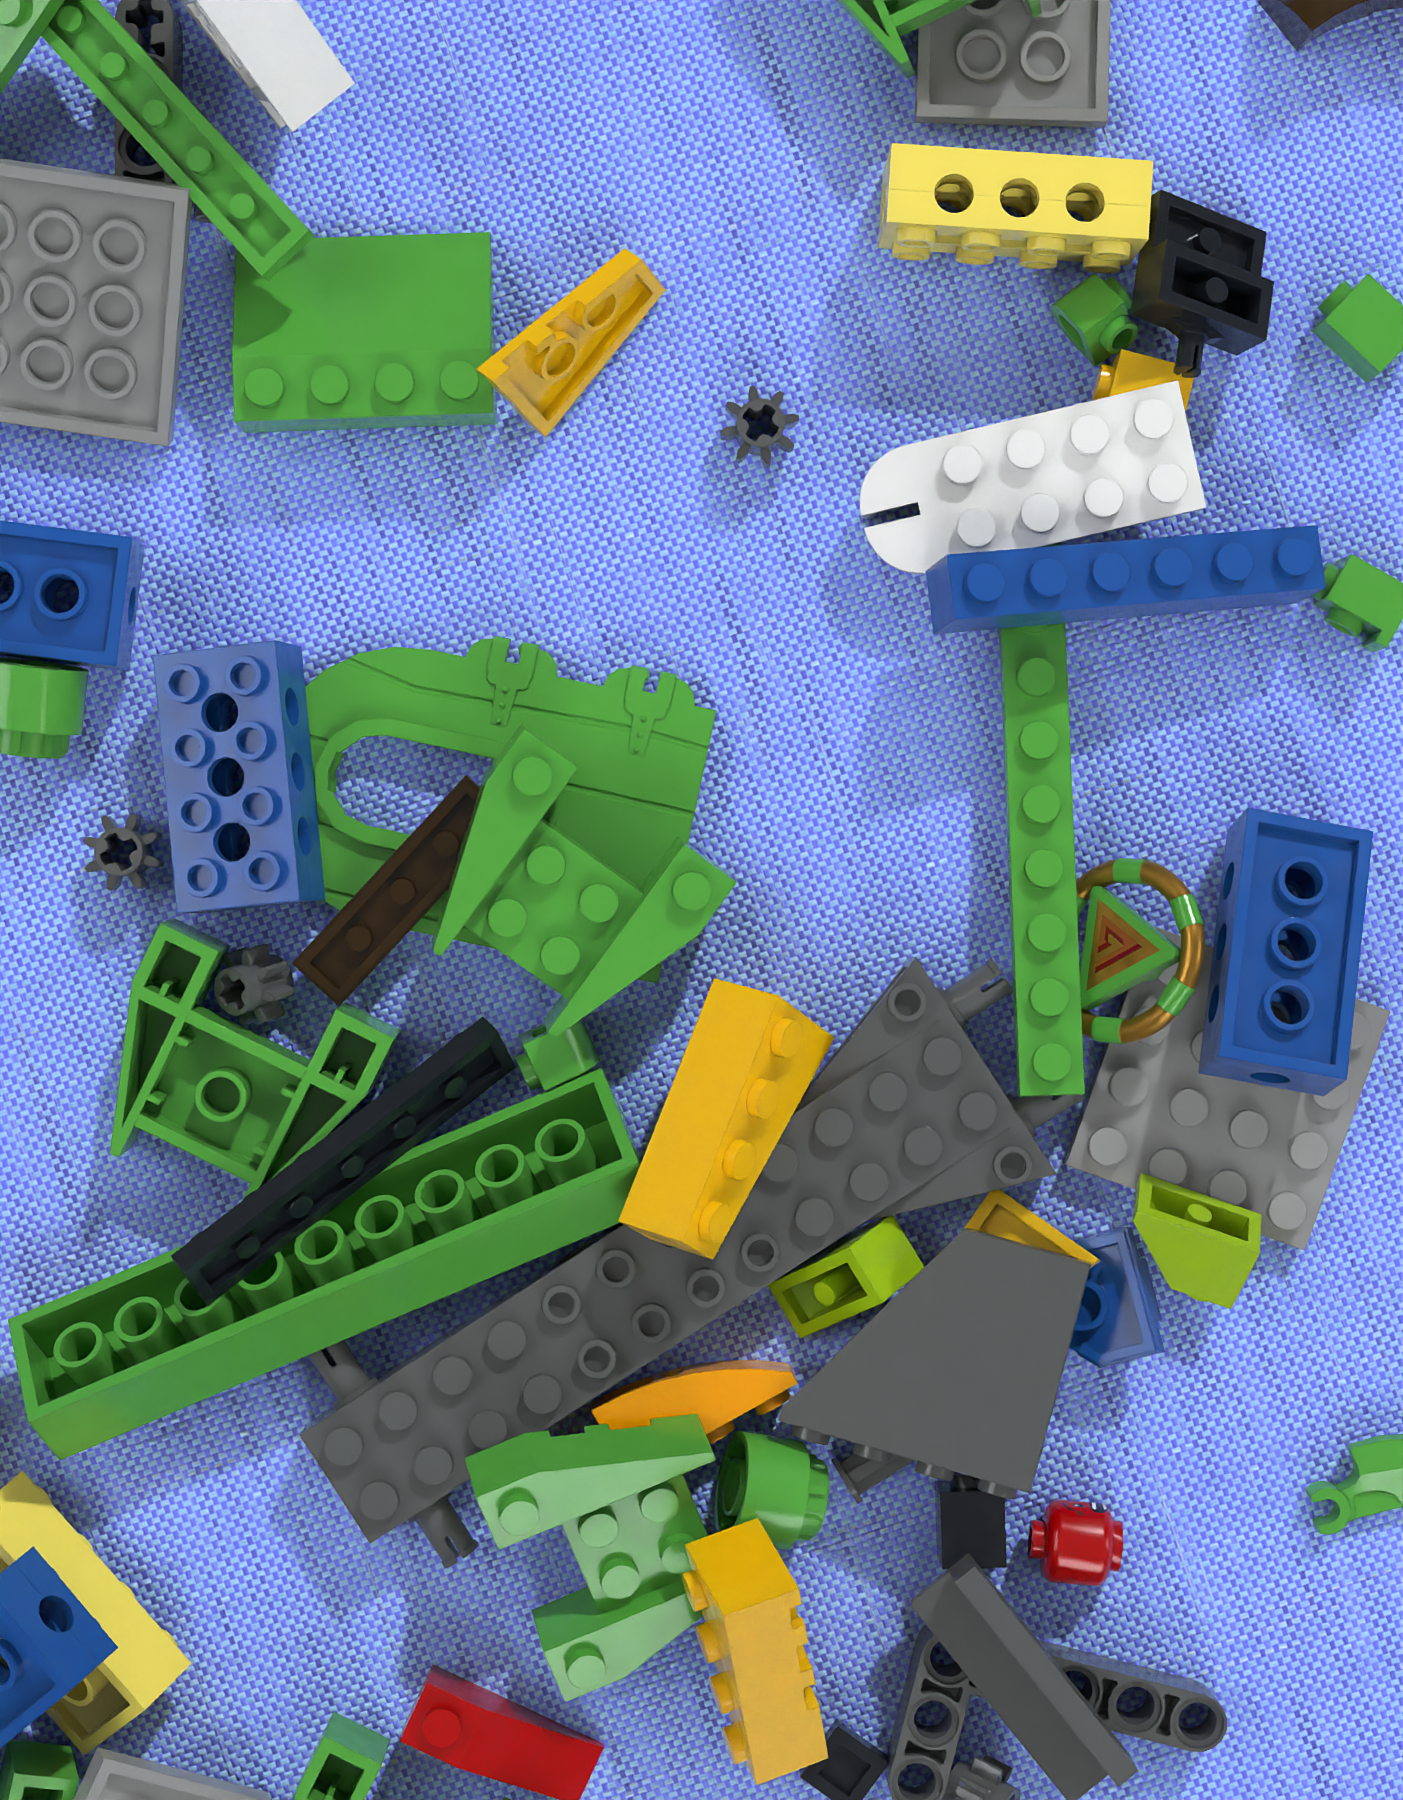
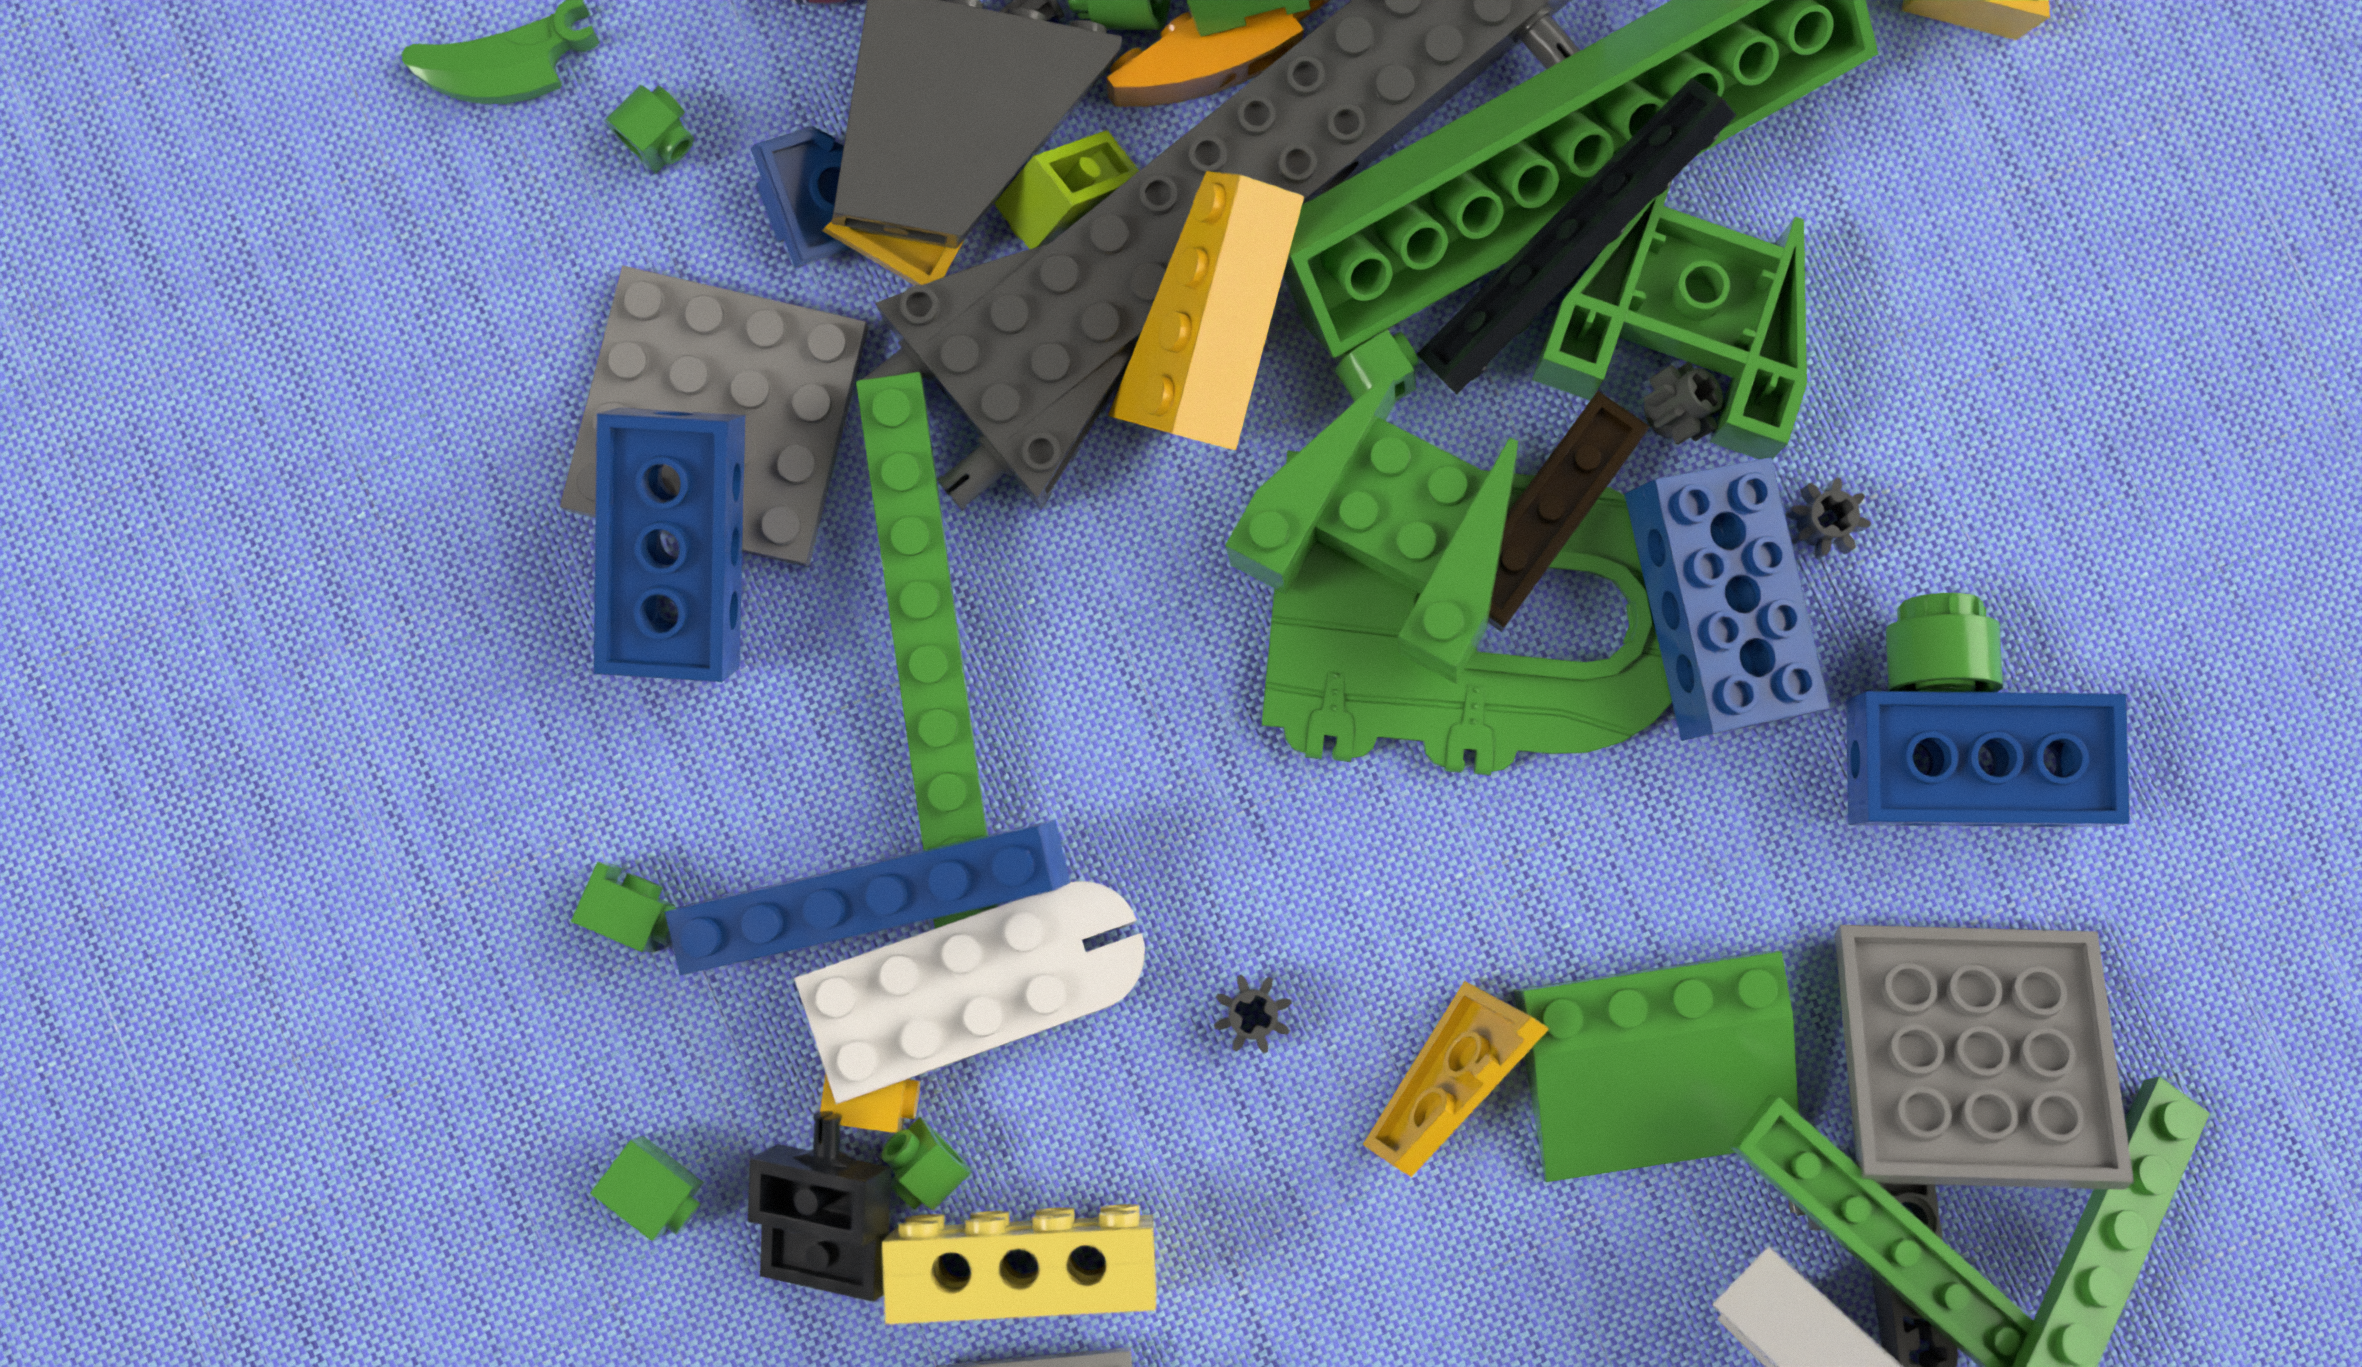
camera: 170 degrees right, 5 degrees down
piece [1076,858,1205,1044] -> none
lime slope [1133,1173,1262,1309] -> none
none -> bright green plate [604,85,694,174]

